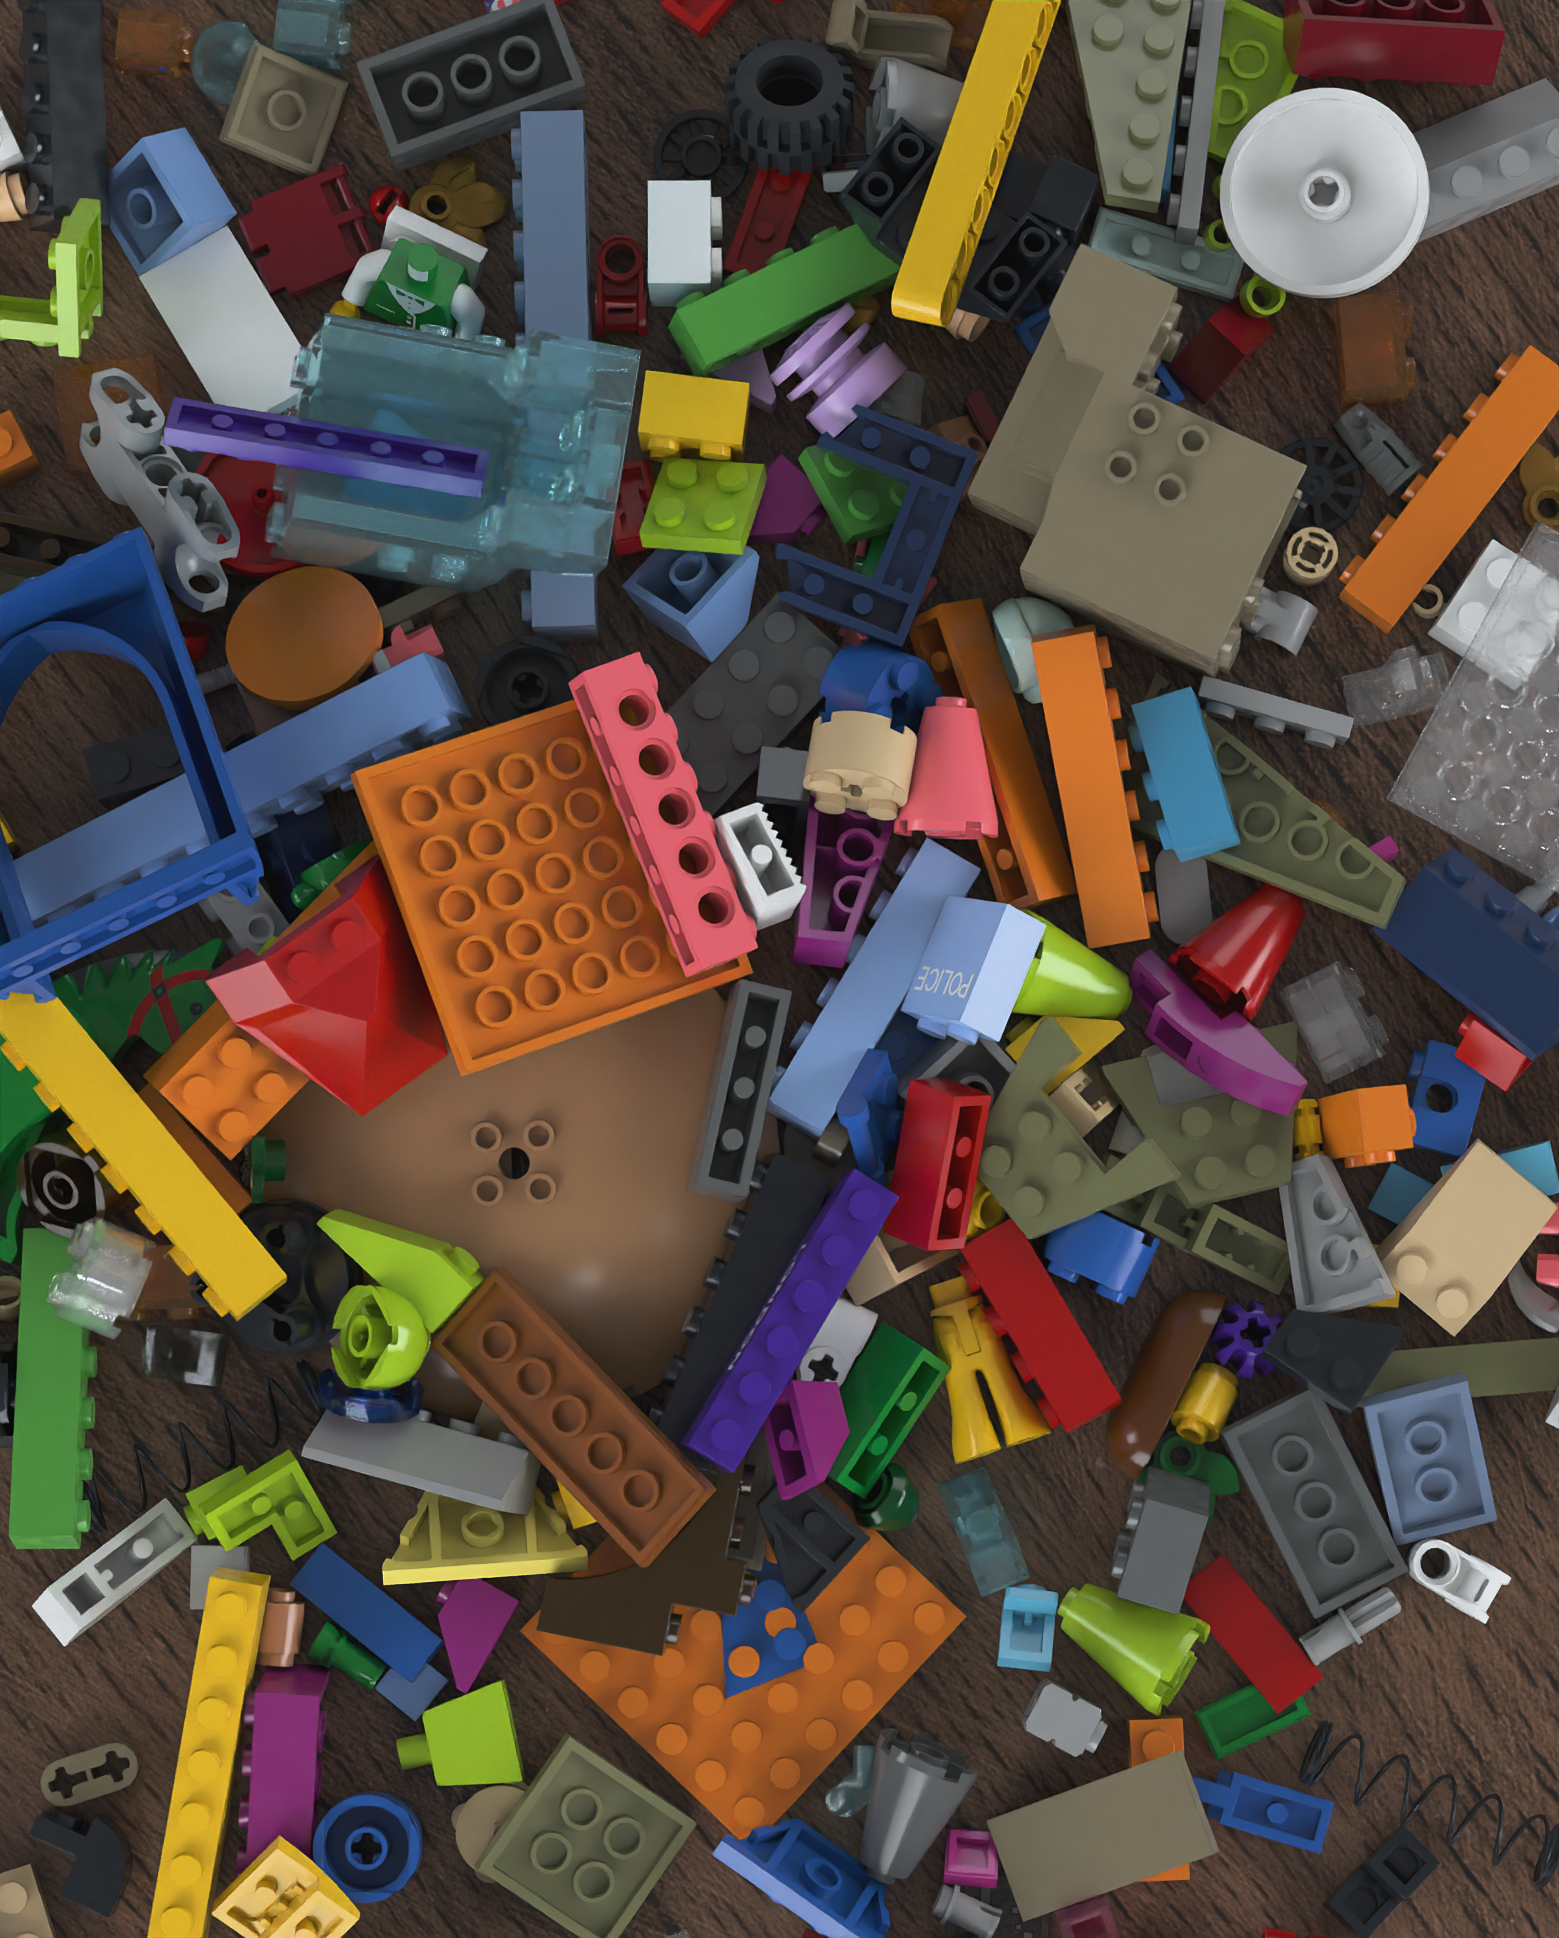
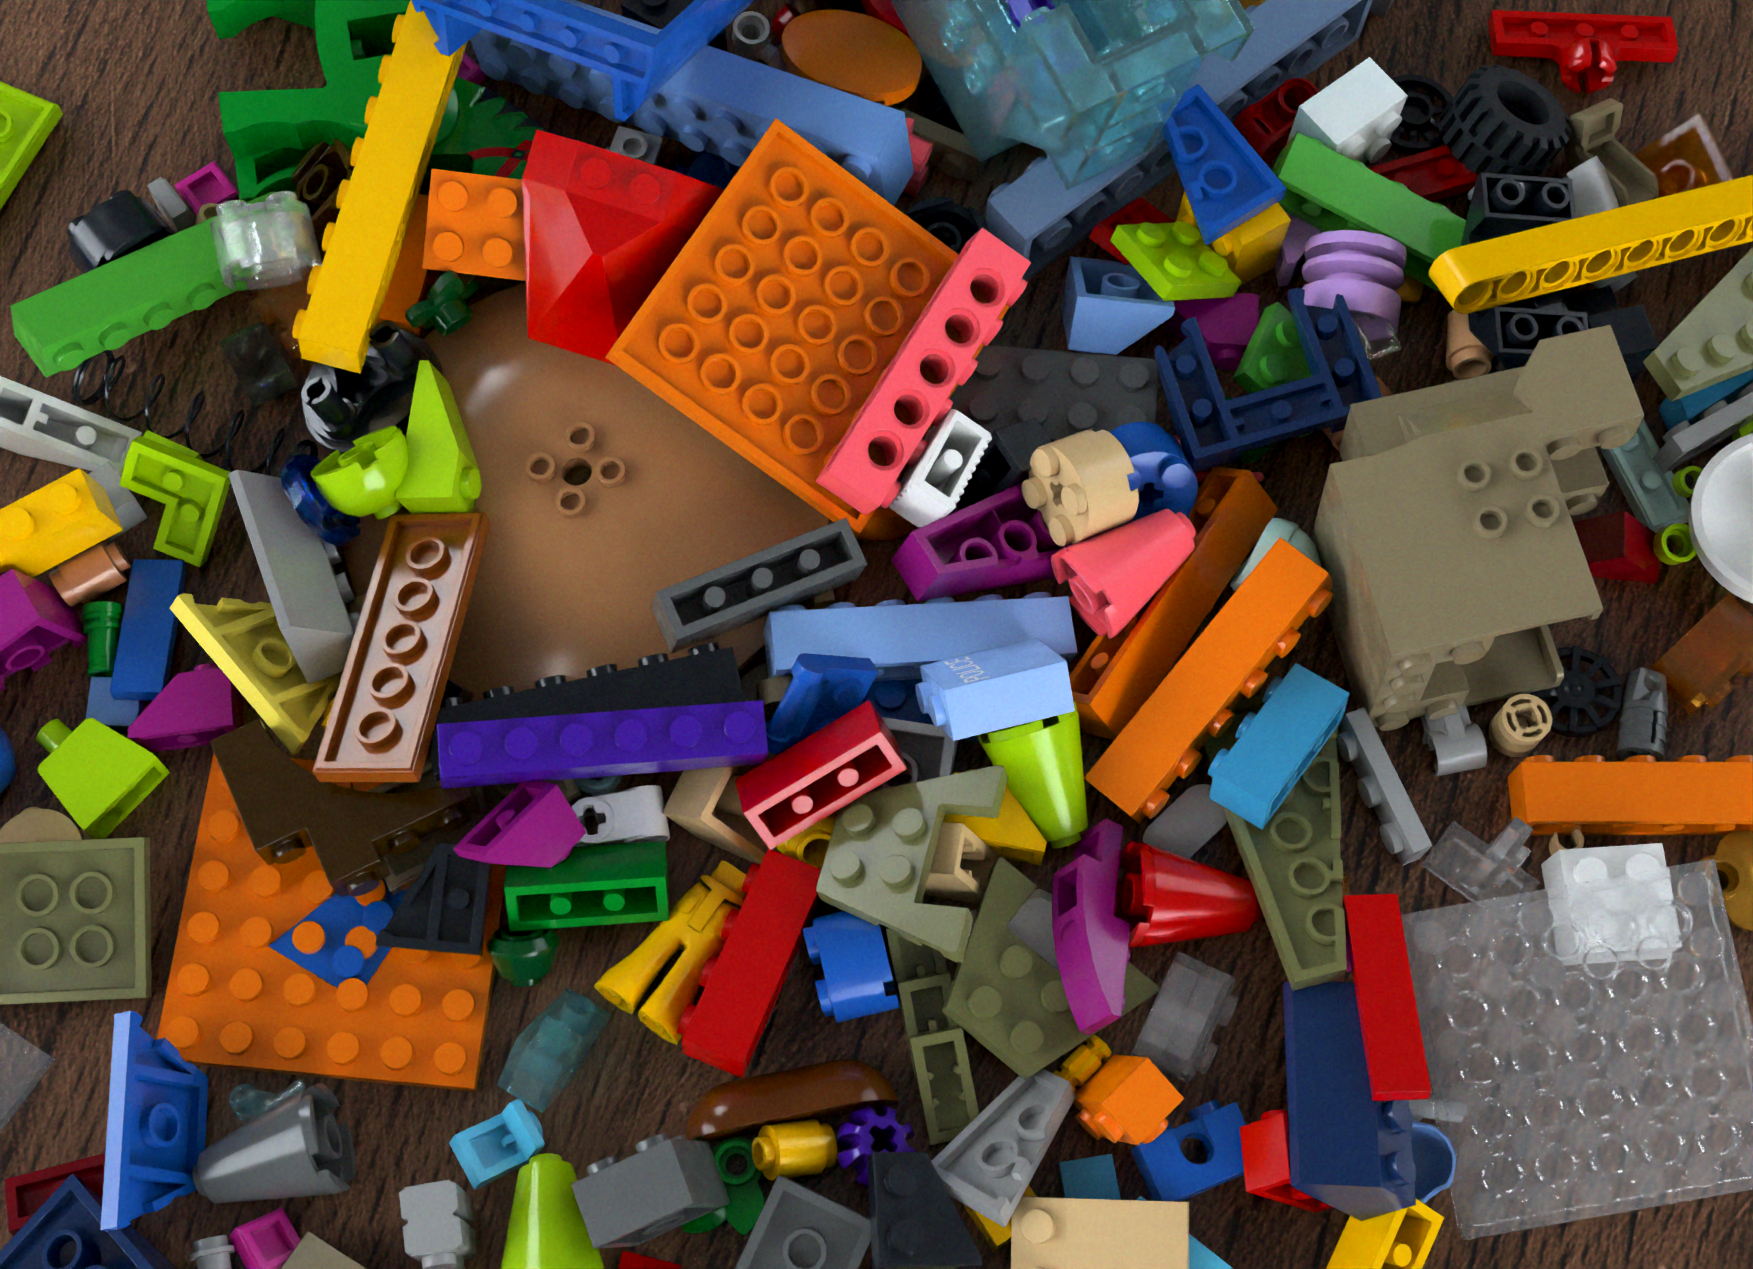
camera: 45 degrees right, 15 degrees down
none -> blue wing [1158,84,1287,246]
none -> red tile [1342,894,1431,1101]

